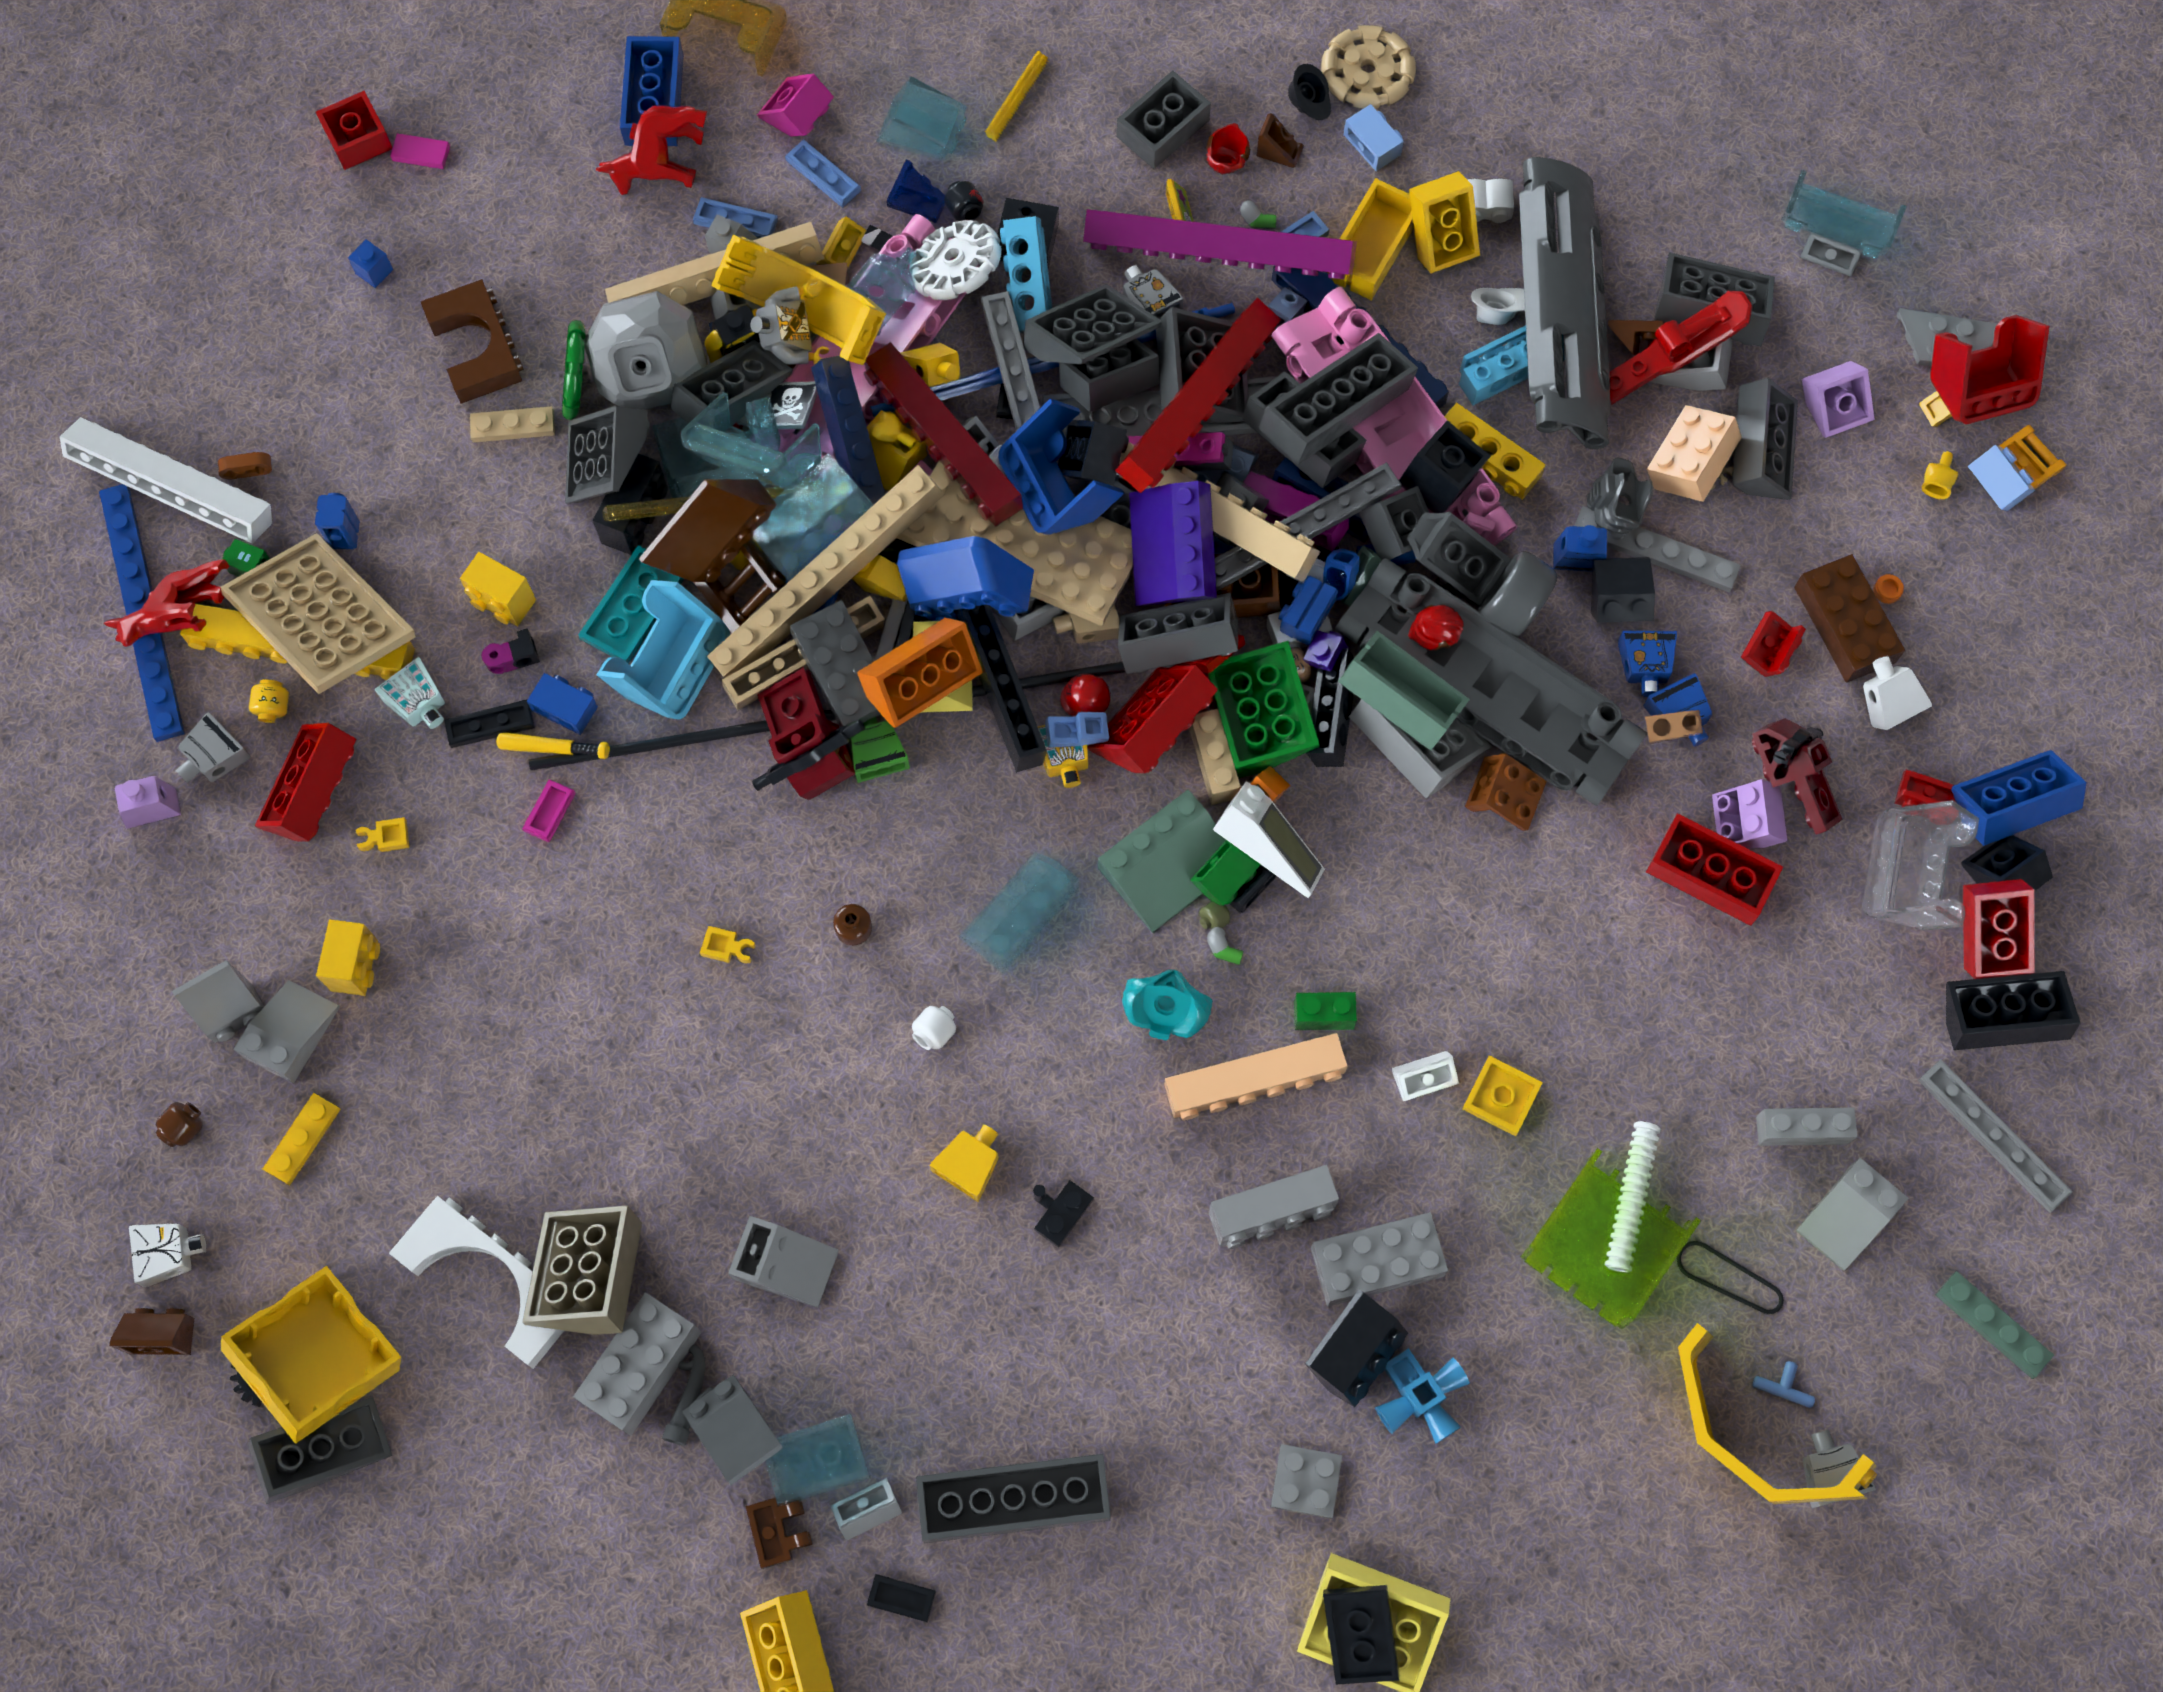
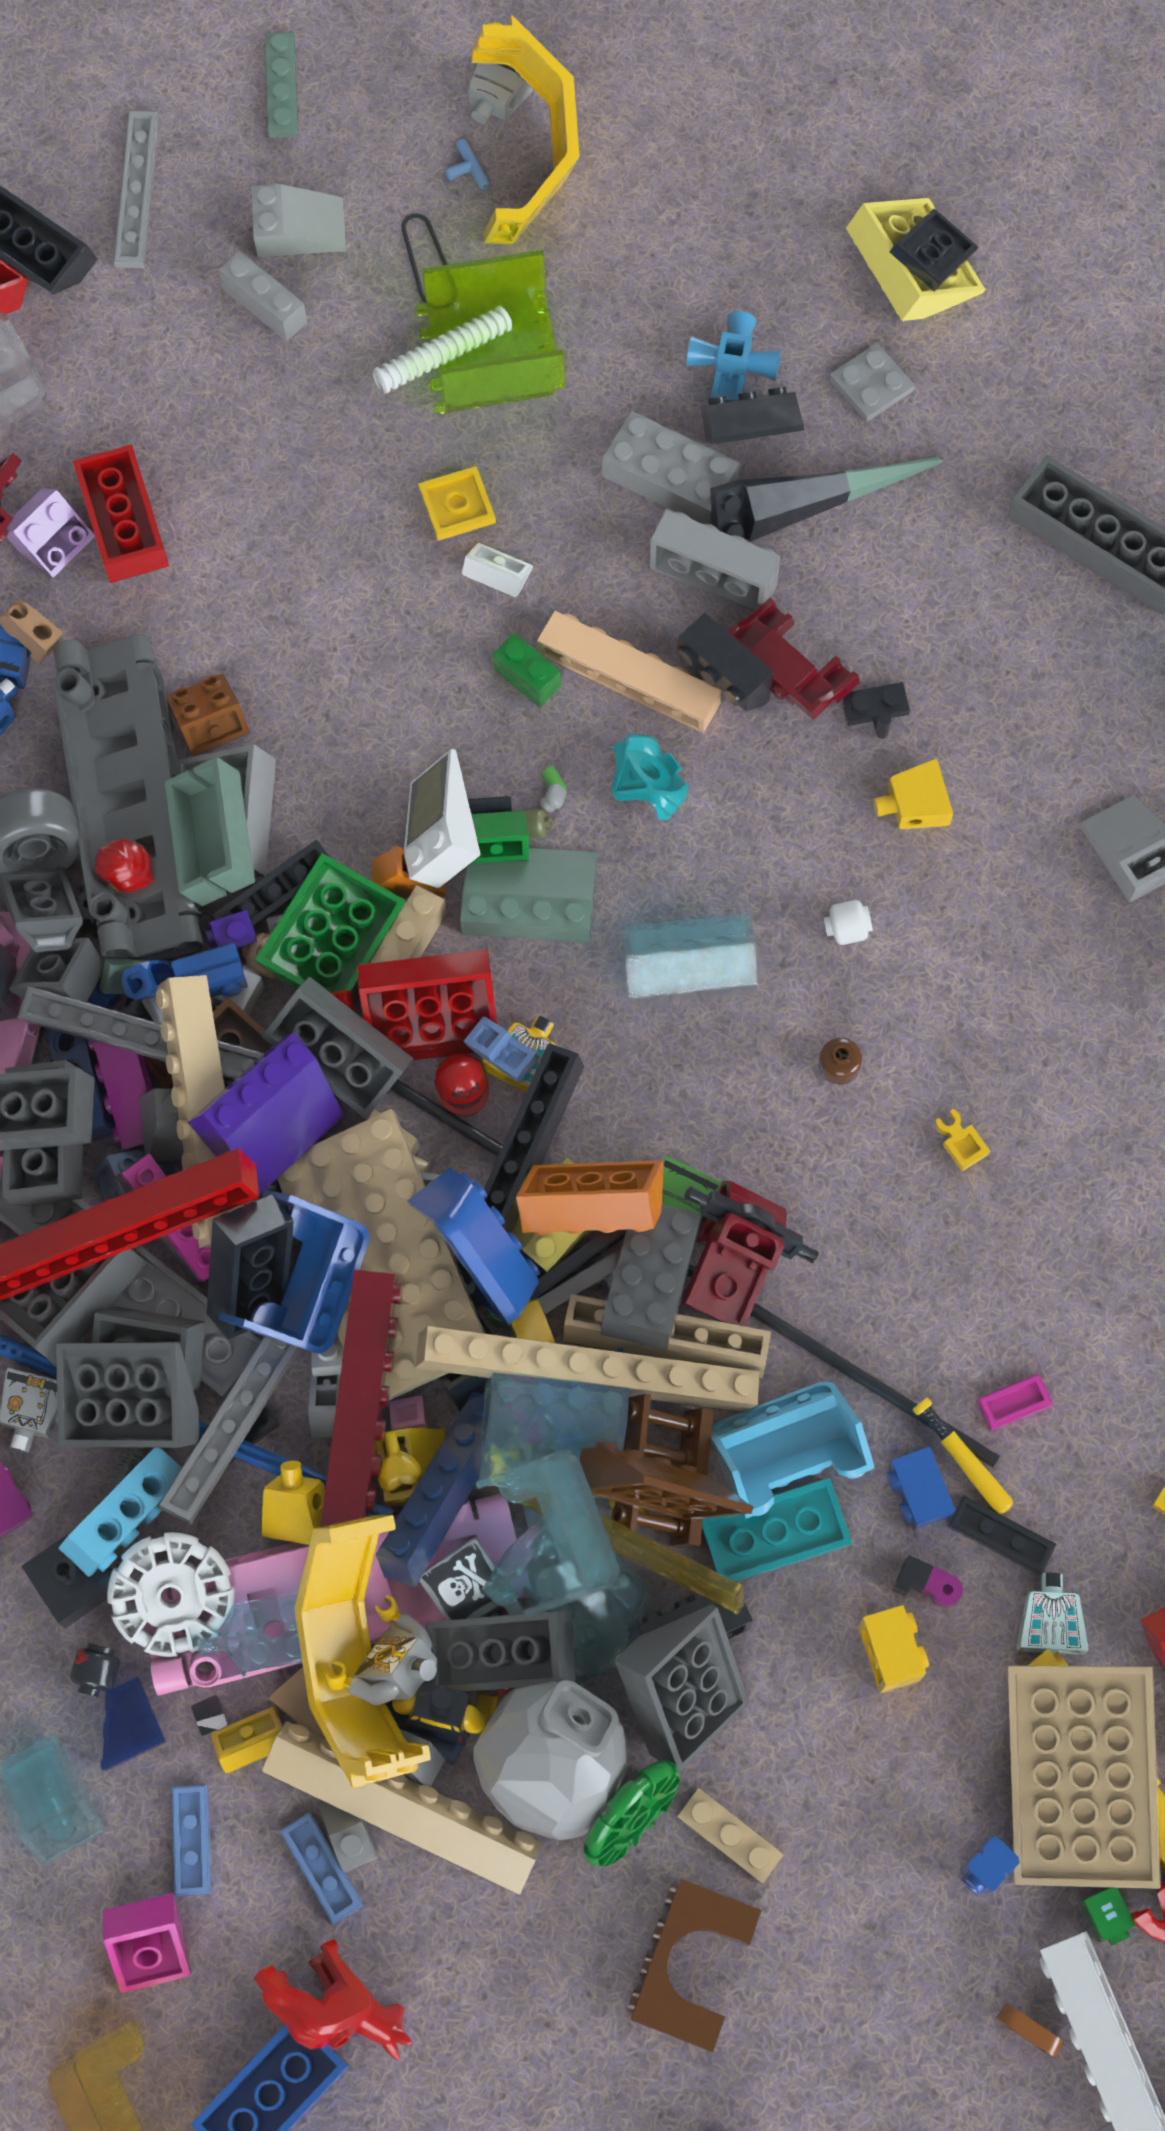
camera: 135 degrees left, 0 degrees up
none -> black slope [677,613,774,711]
none -> black plate [710,457,944,542]
none -> dark red bracket [727,597,860,721]

